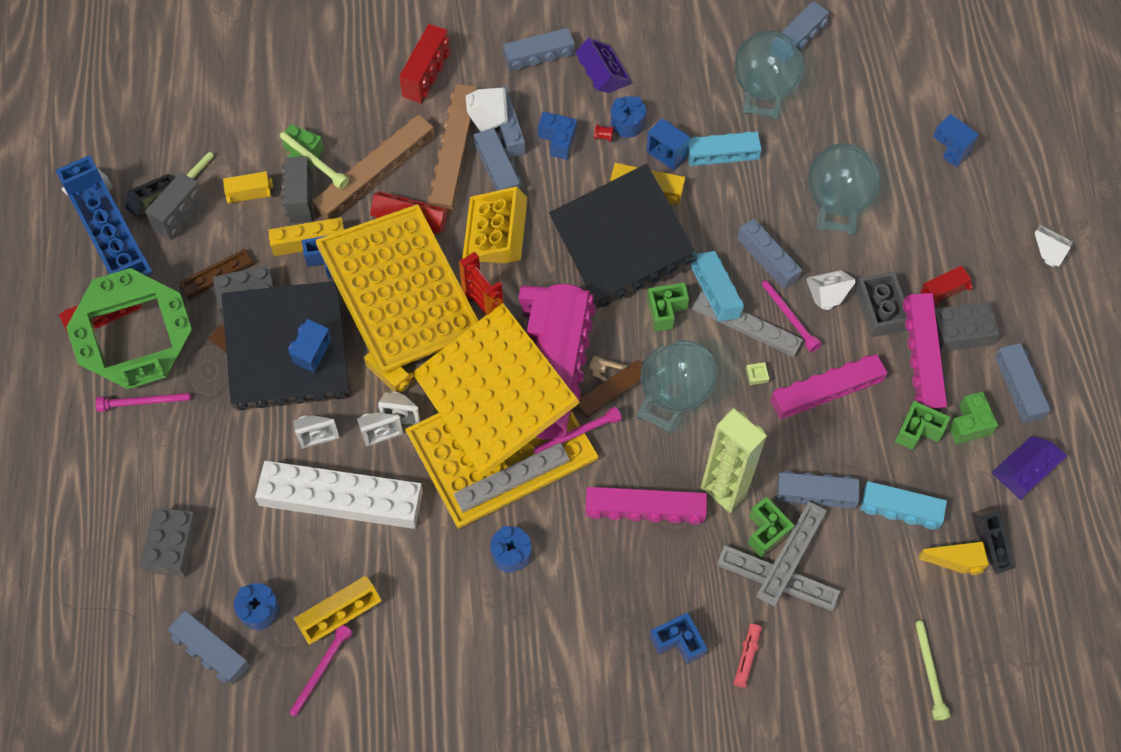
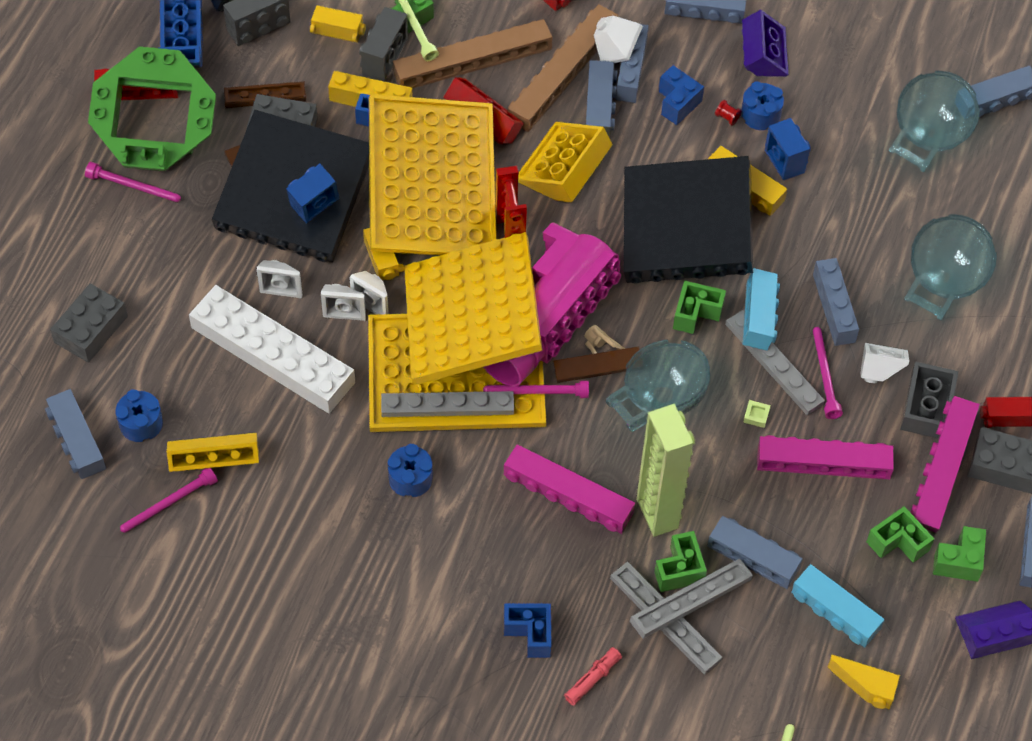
camera: 25 degrees right, 5 degrees down
medium azure brick [687,132,761,166] -> none
black slope [971,507,1015,574] -> none

